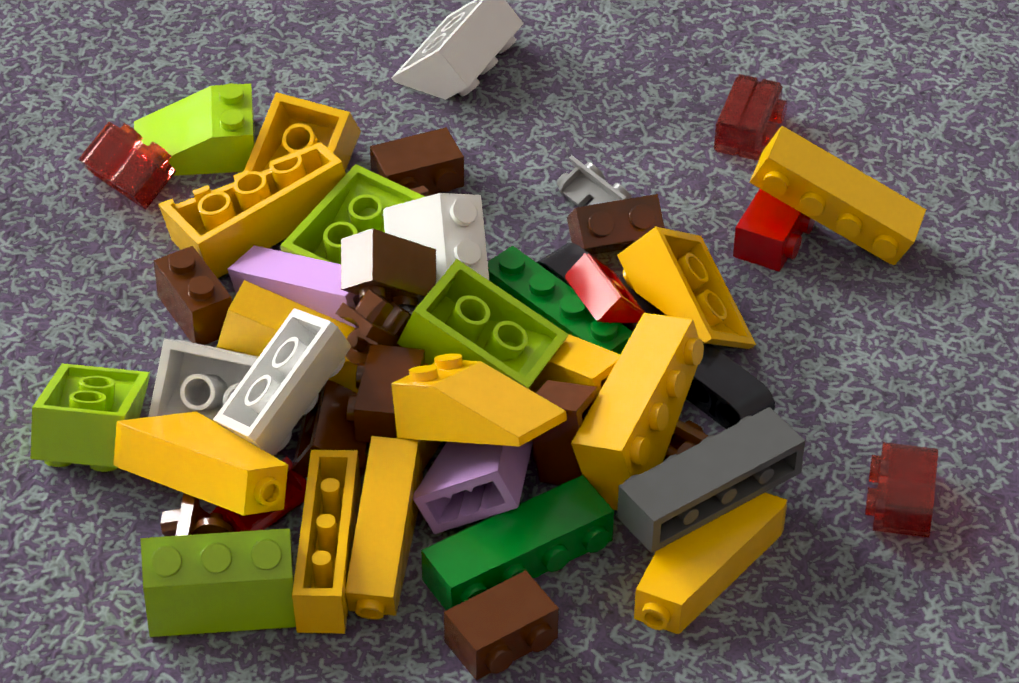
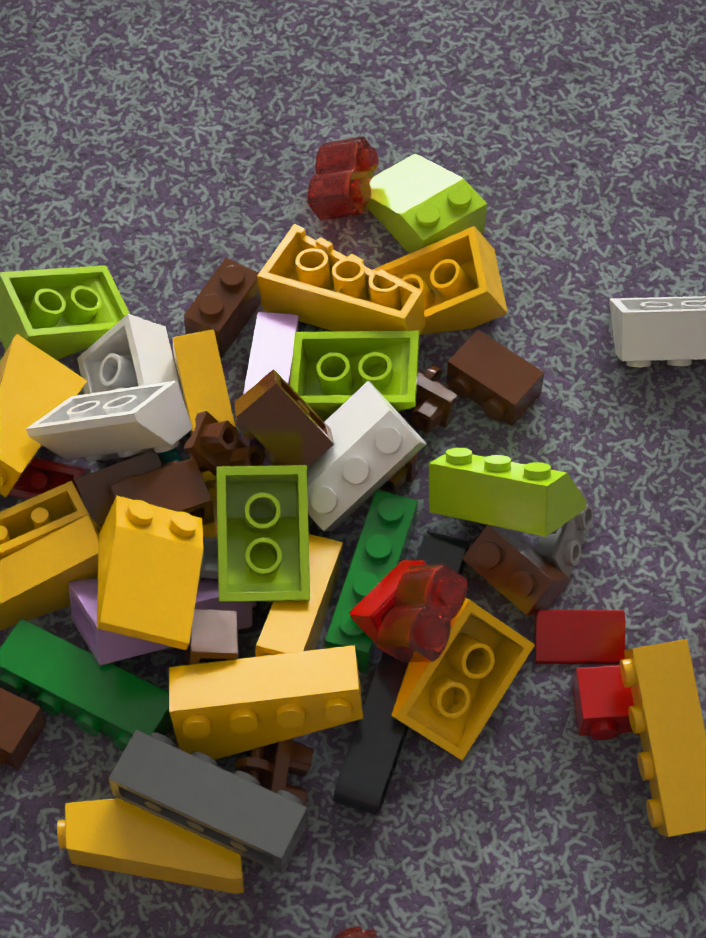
camera: 60 degrees right, 15 degrees up
none -> clear red brick [377,564,467,662]
none -> lime slope [429,448,586,537]
none -> red slope [534,610,626,665]

